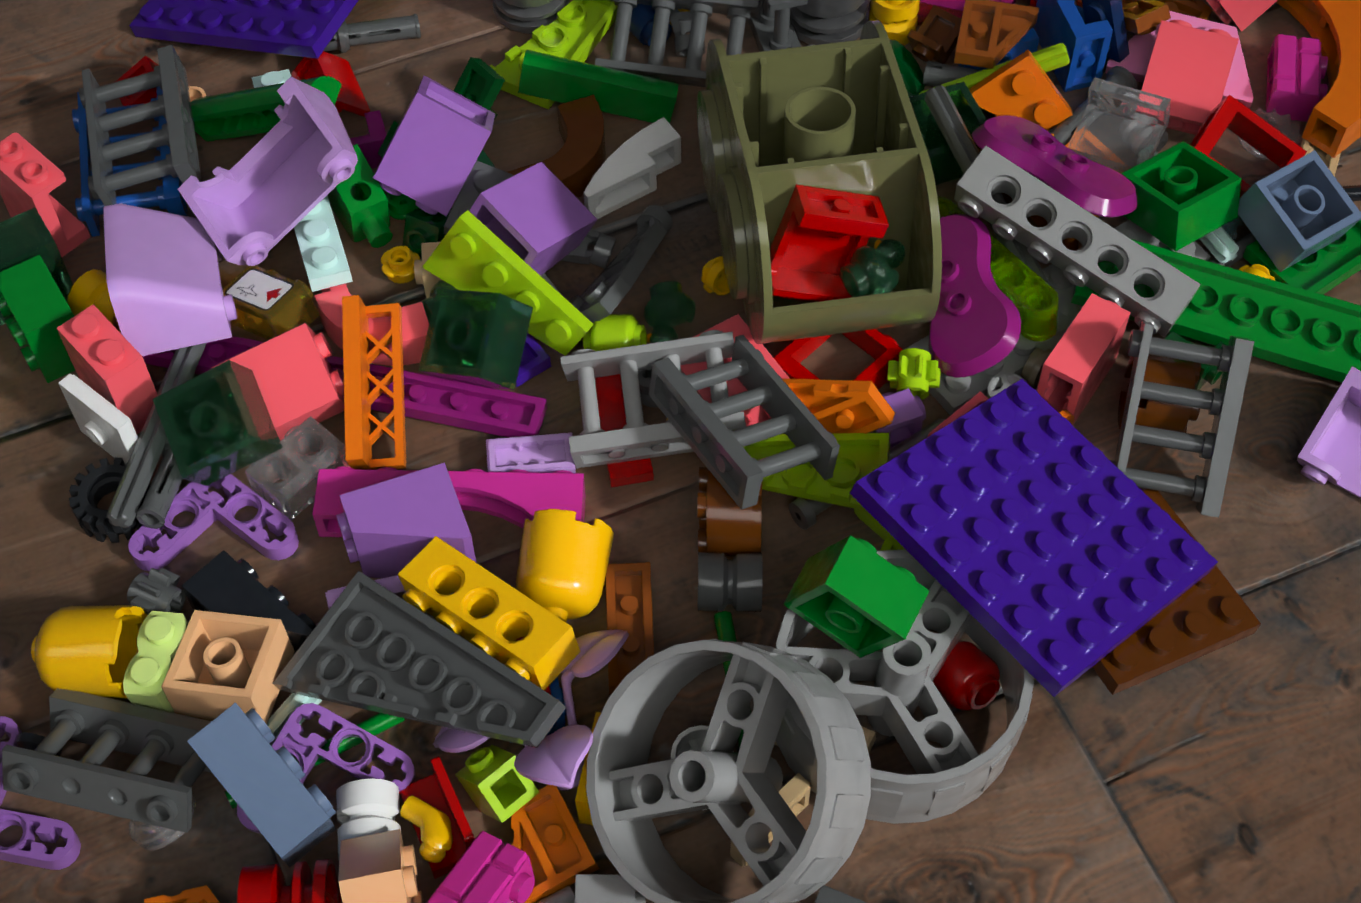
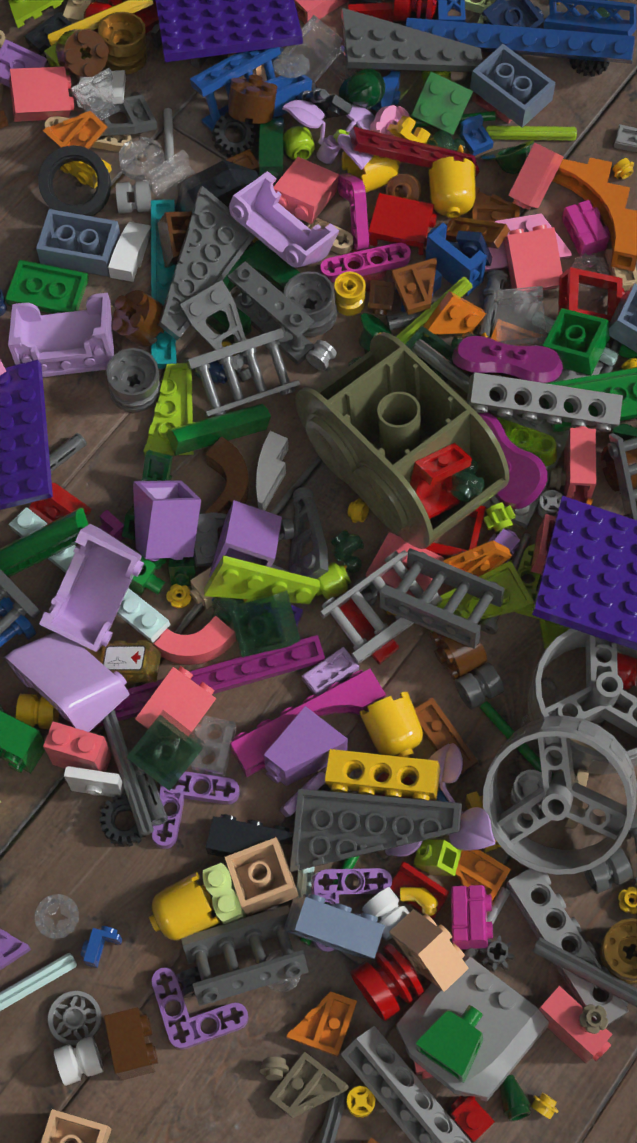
camera: 30 degrees left, 10 degrees up
dark grey gear [127,568,186,615] -> none
orange fence [342,295,407,470] -> none
green brick [783,535,930,658] -> none

